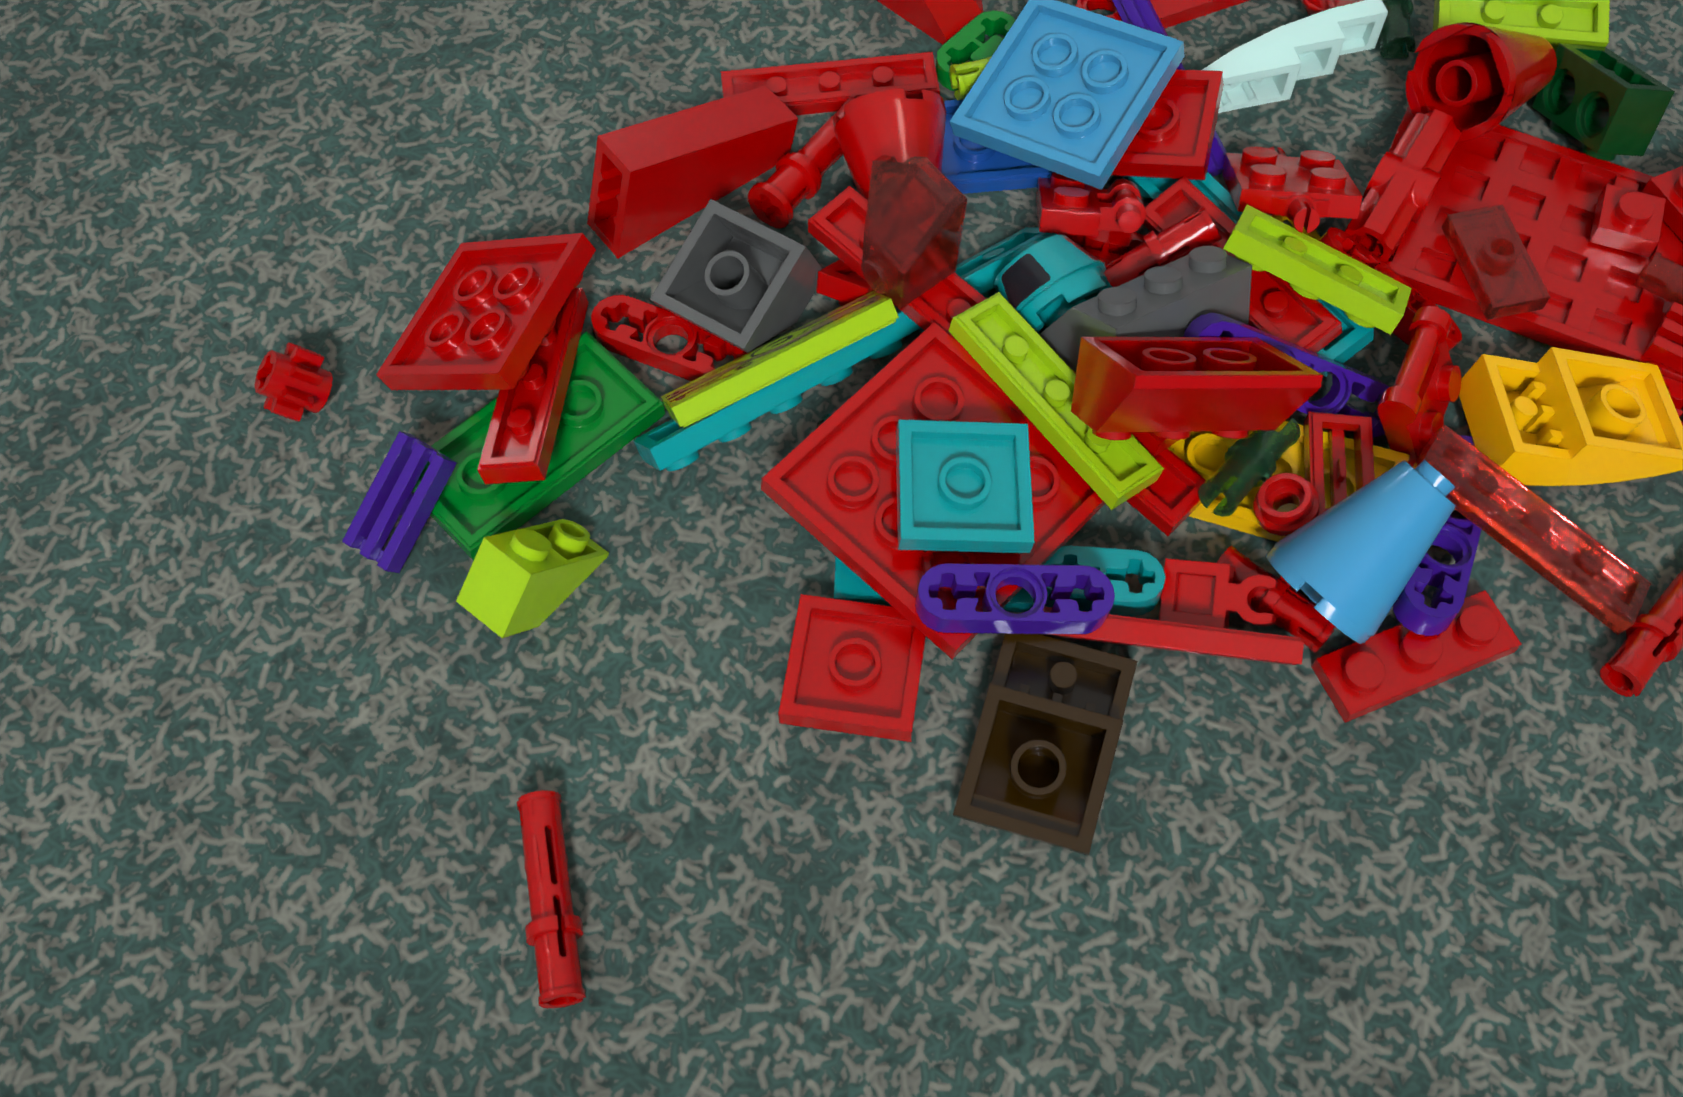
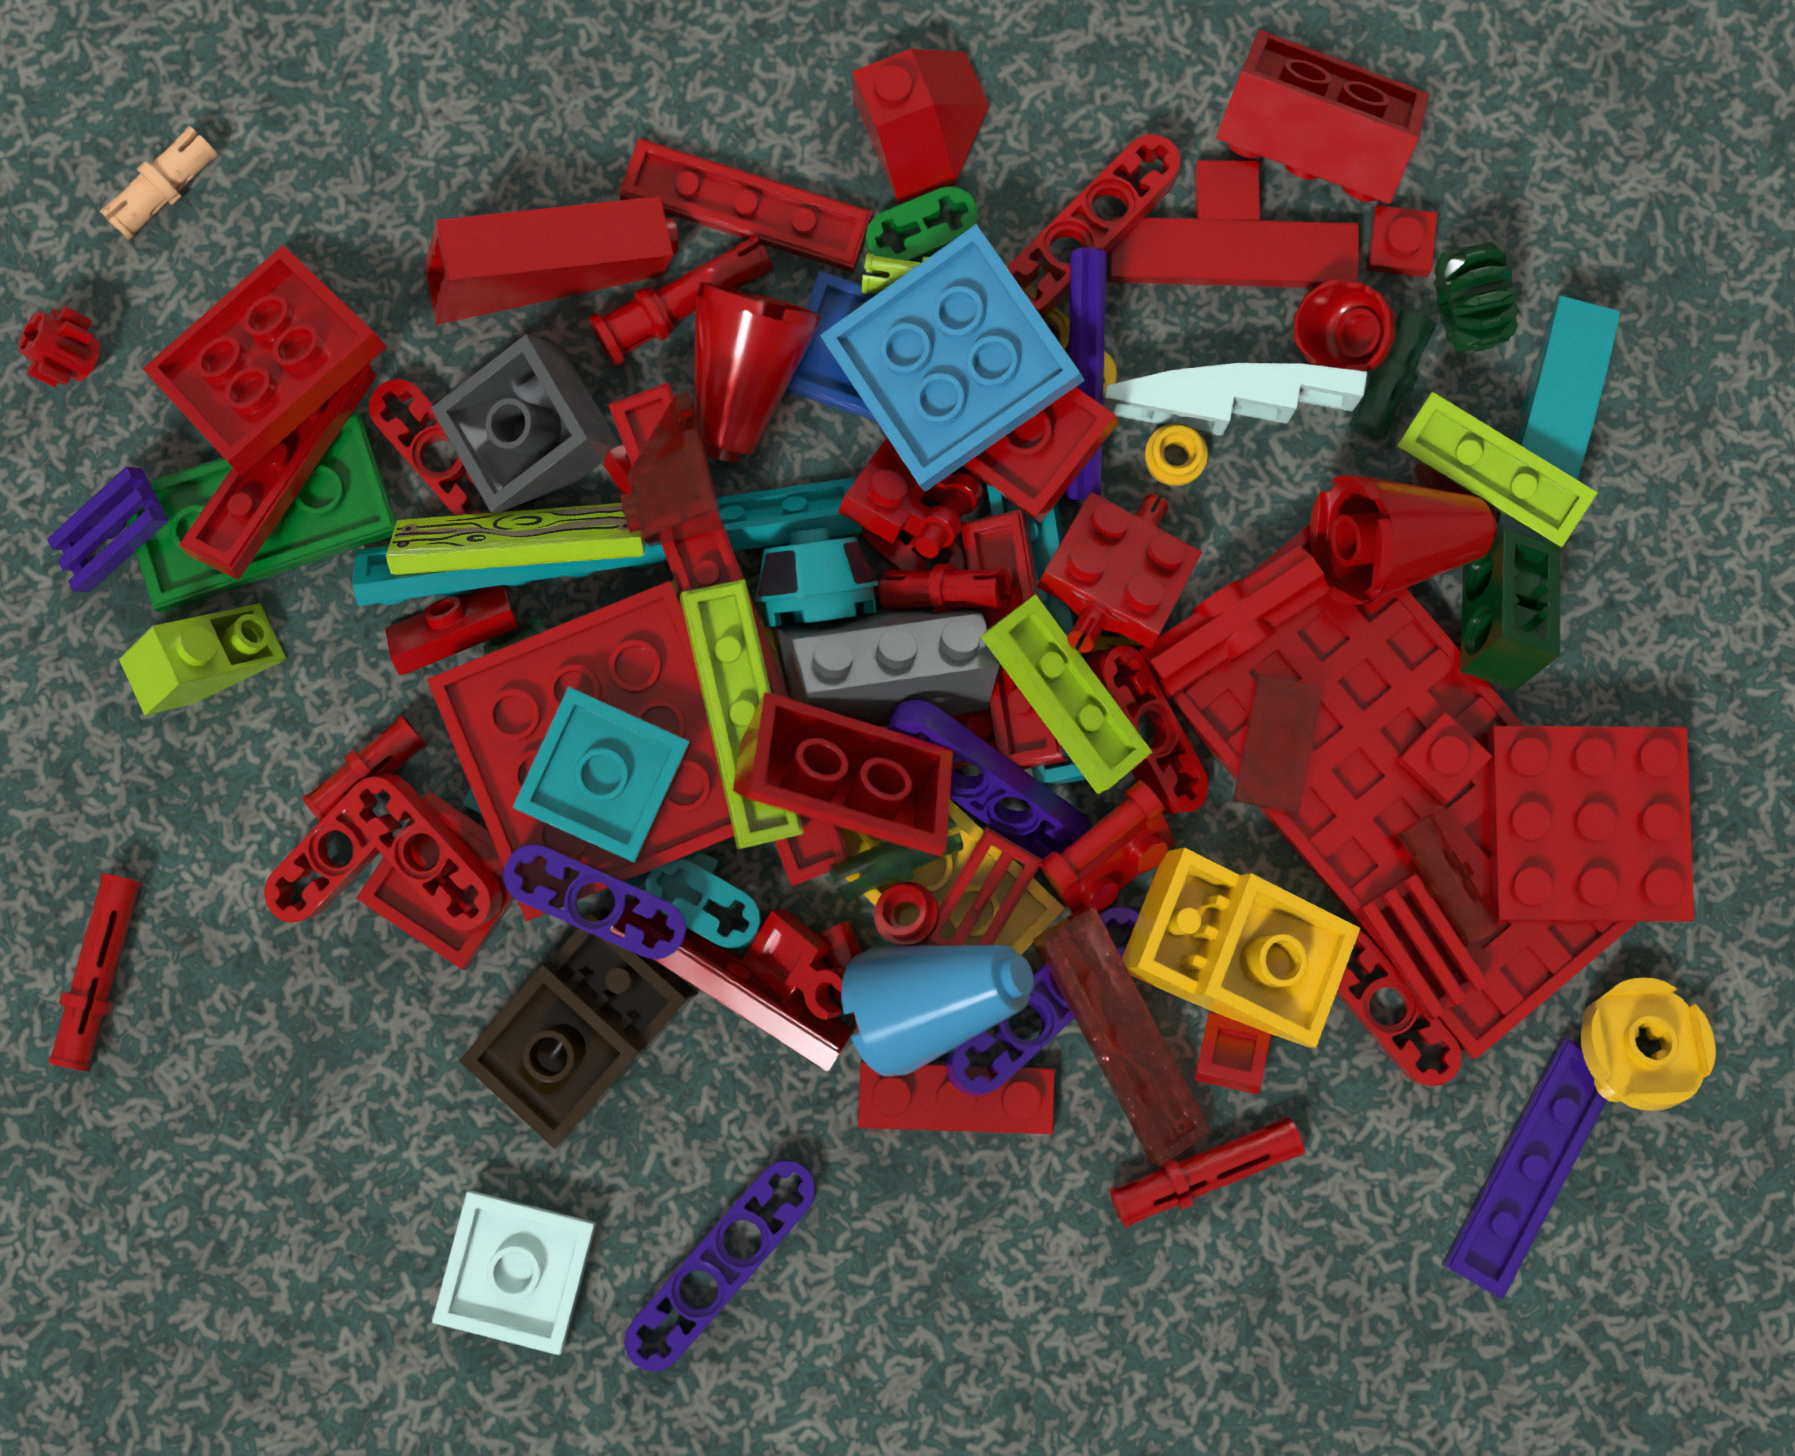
camera: 20 degrees right, 20 degrees up
none -> light nougat pin [100,126,218,241]
none -> red beam [264,773,503,930]
none -> red pin [302,715,428,821]
none -> red plate [385,585,519,675]
none -> light aqua plate [432,1191,597,1355]
none -> dark purple beam [624,1159,816,1372]
none -> yellow plate [1144,423,1208,486]
none -> red plate [1194,1012,1271,1095]

